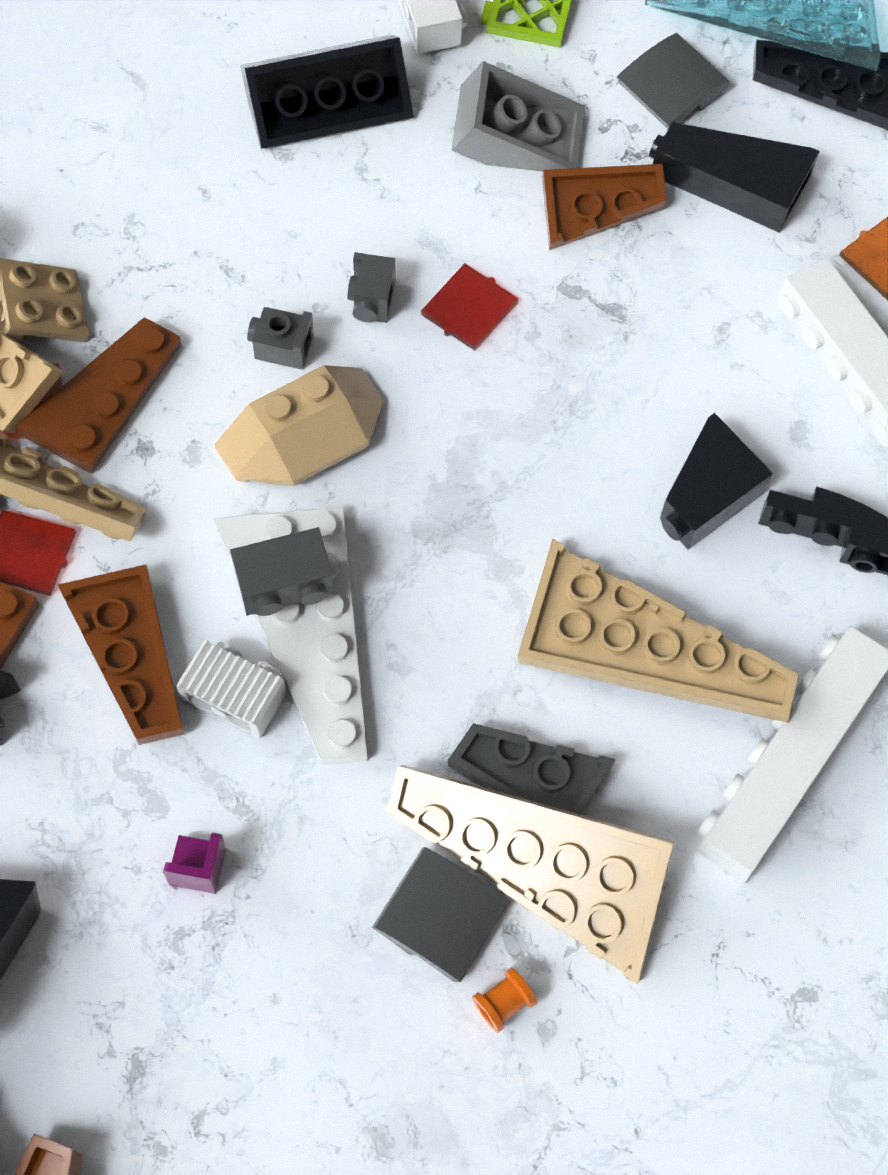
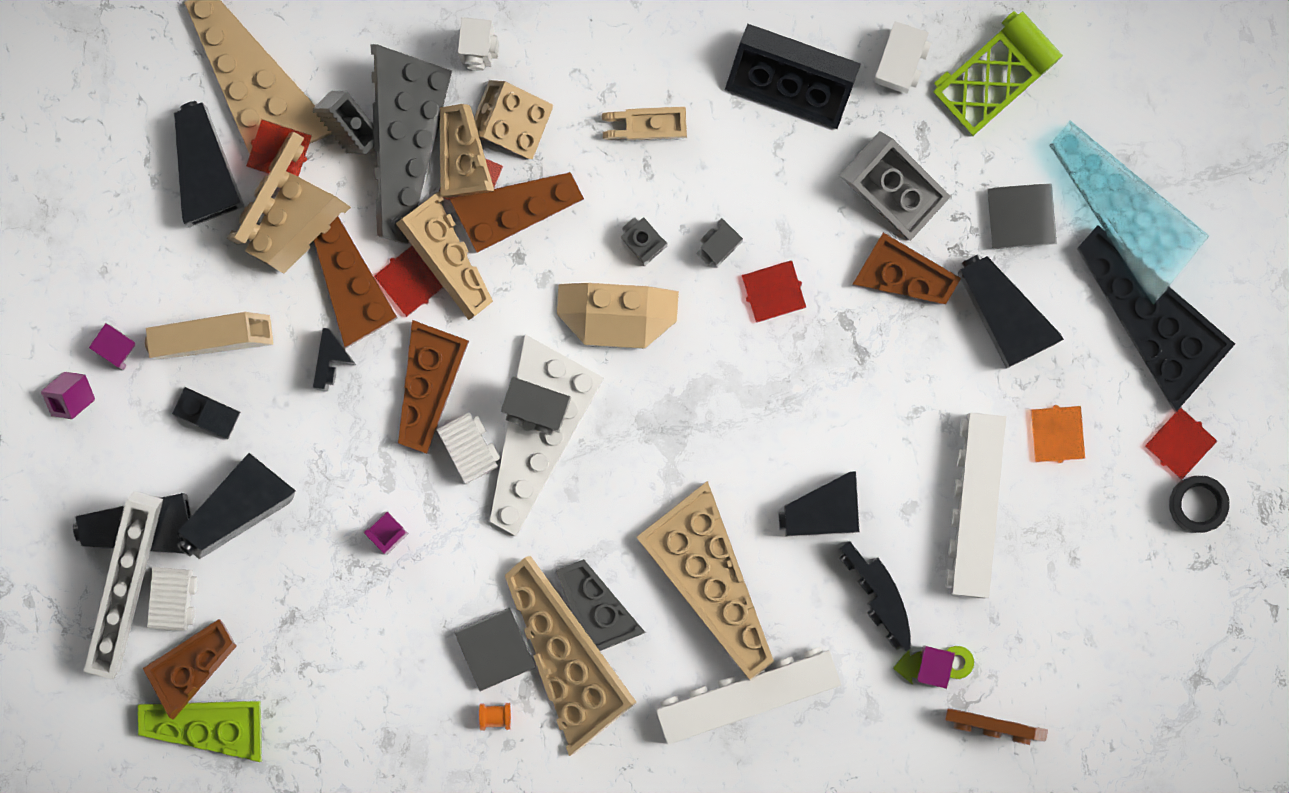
camera: 45 degrees right, 20 degrees up
none -> tan hinge [602,107,687,141]

